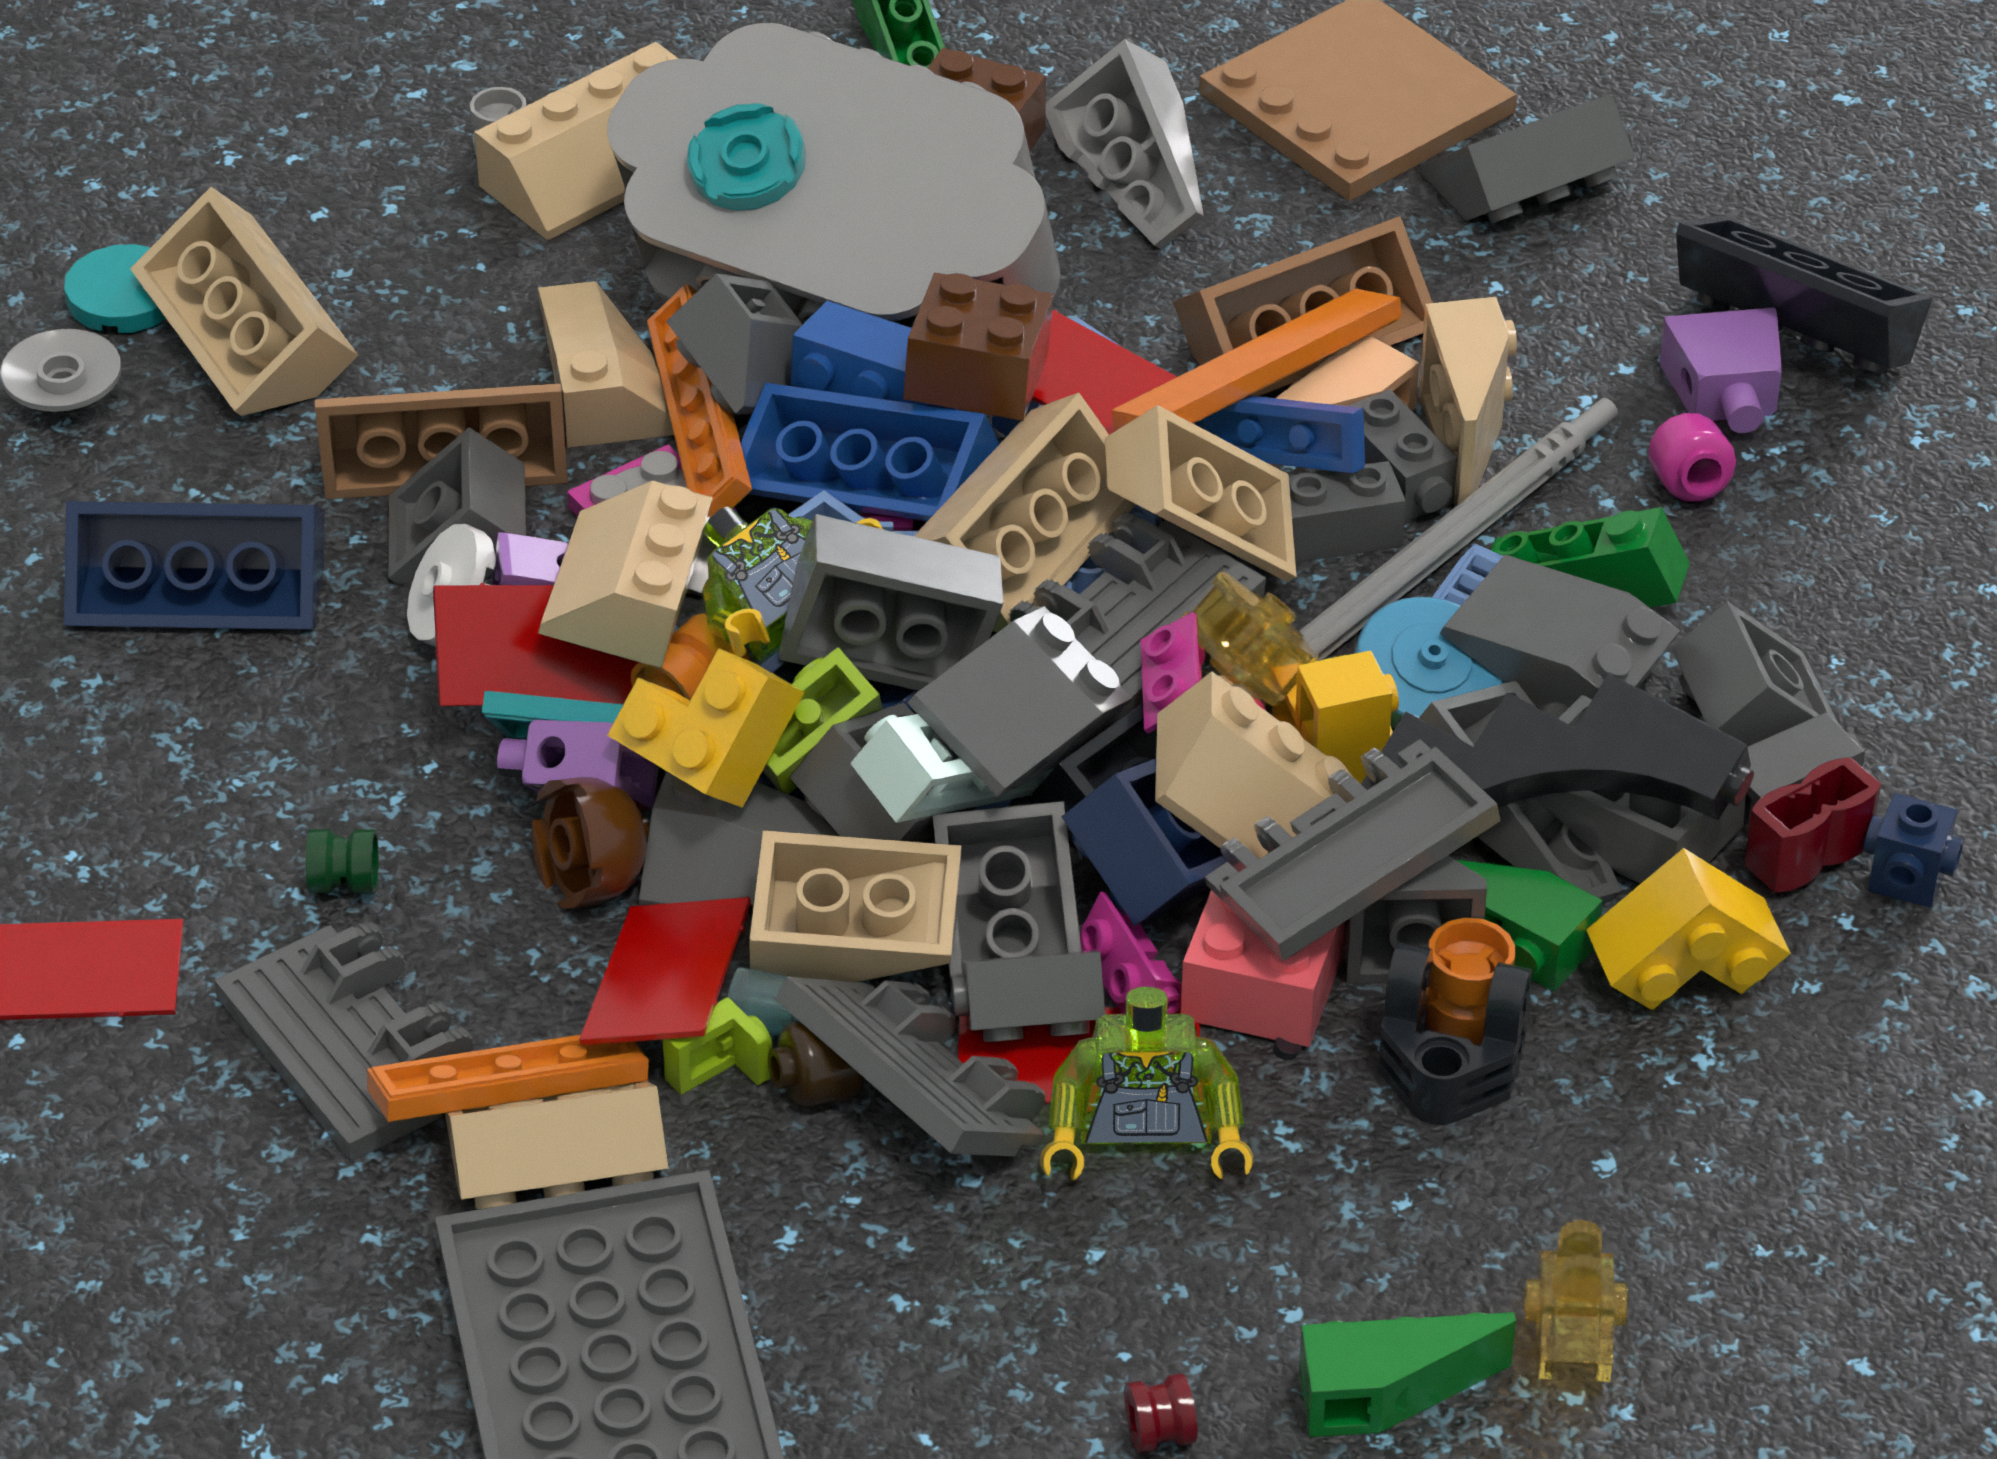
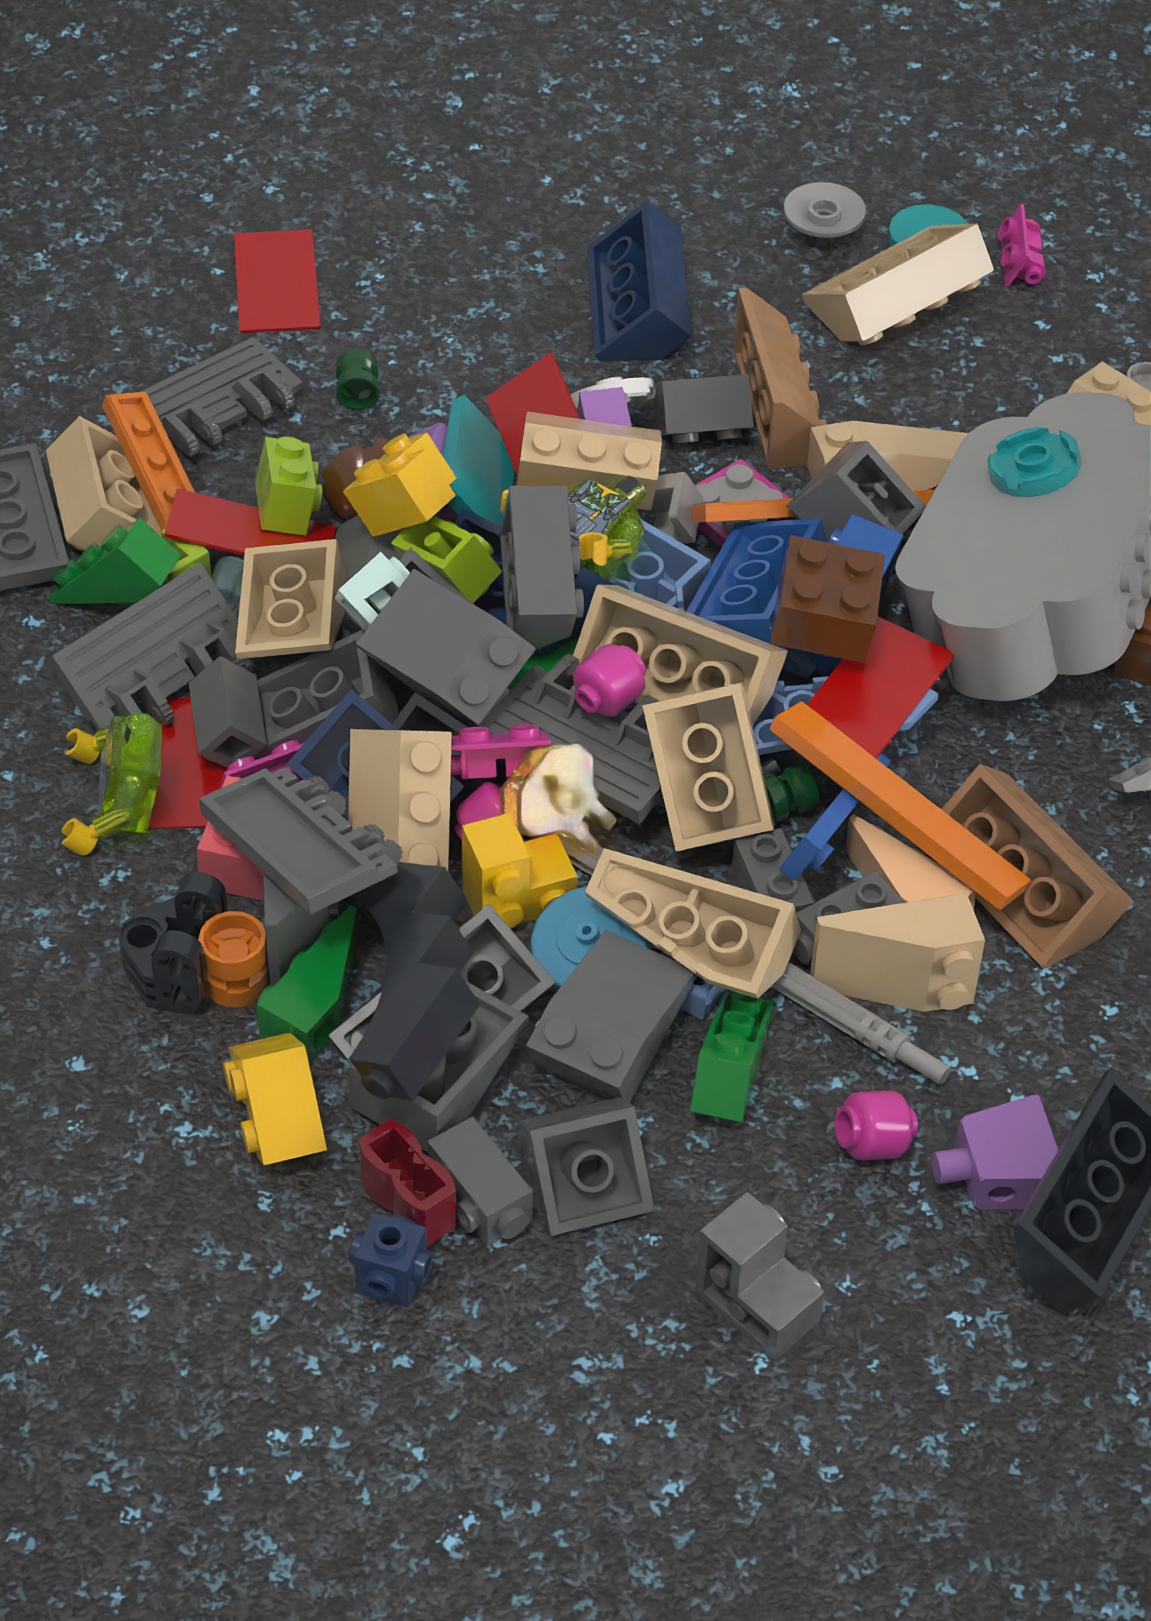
camera: 85 degrees right, 5 degrees up
none -> green slope [48,518,181,604]
none -> lime brick [255,437,322,536]
none -> dark pink head [573,644,646,717]
none -> tan wedge [585,848,801,999]
none -> flat silver brick [695,1192,824,1361]
none -> dark pink hinge [998,203,1045,287]

